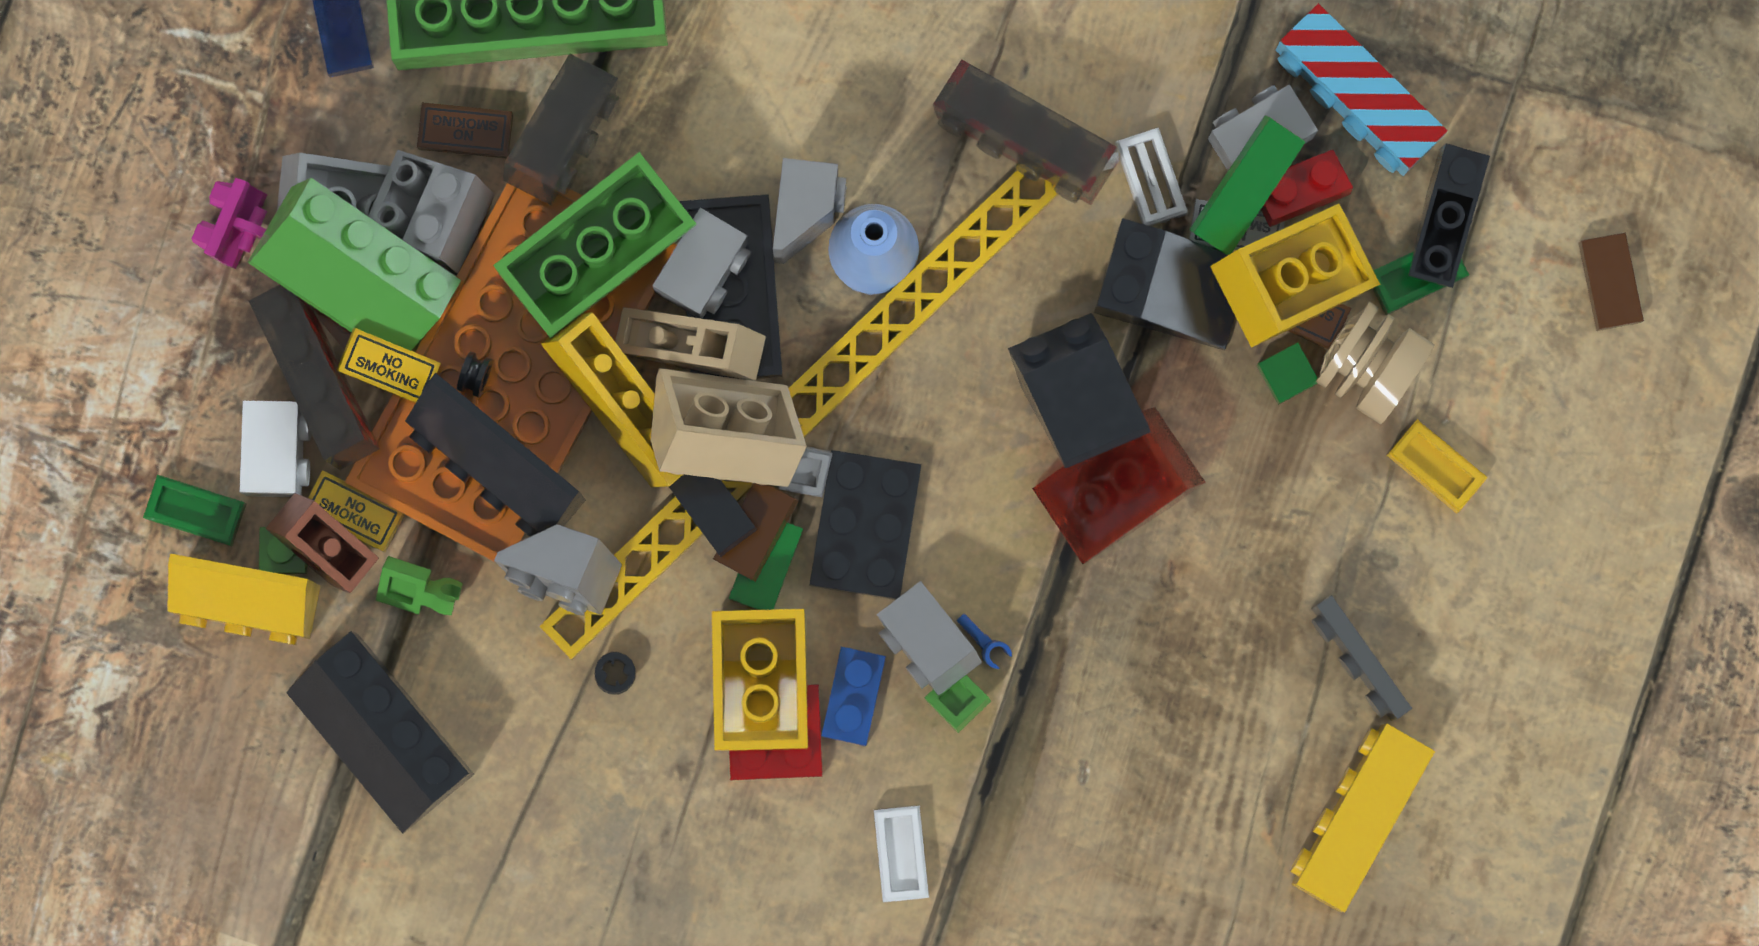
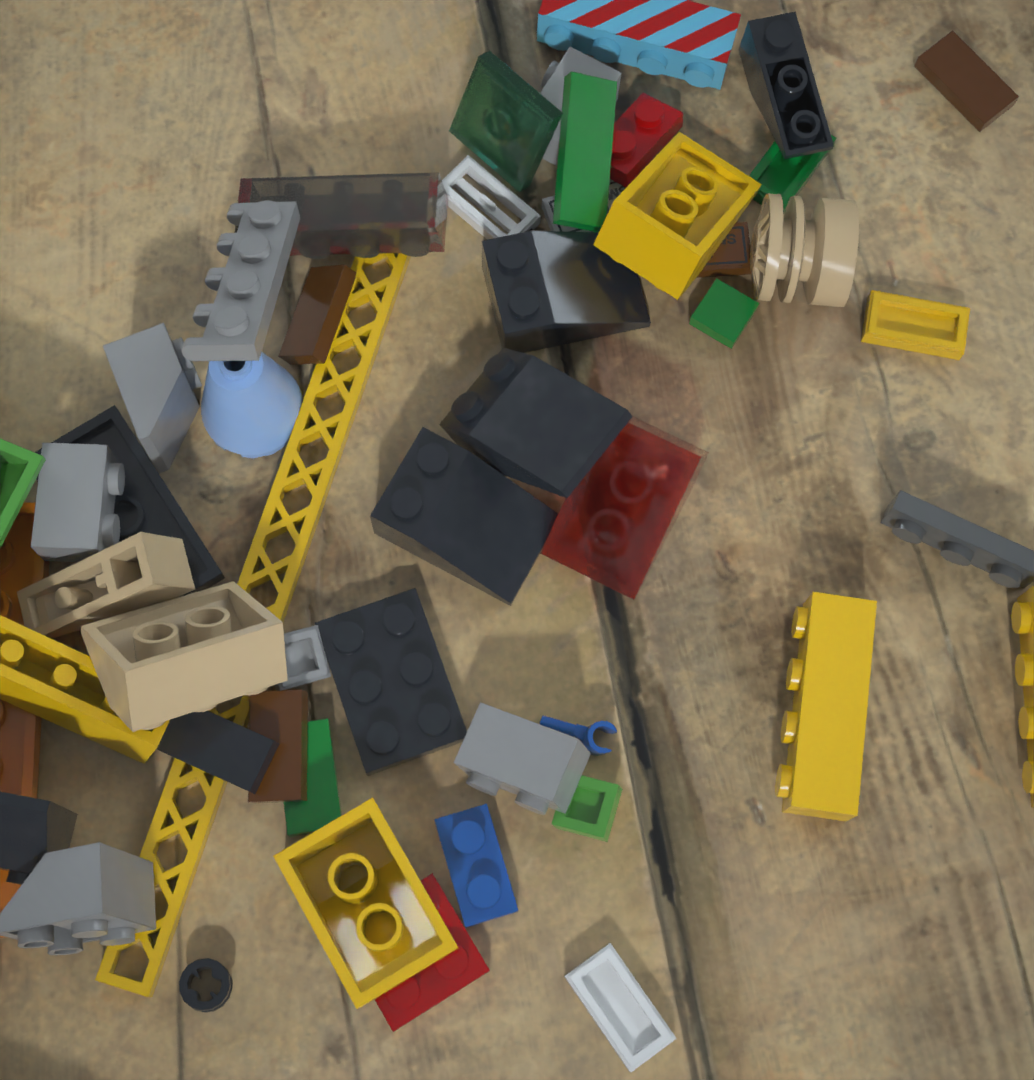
camera: 30 degrees left, 10 degrees down
none -> light grey hinge [181,200,300,361]
none -> reddish brown tile [278,264,357,365]
none -> black slope [370,427,560,606]
none -> clear green tile [449,50,563,192]
none -> yellow brick [775,592,877,822]

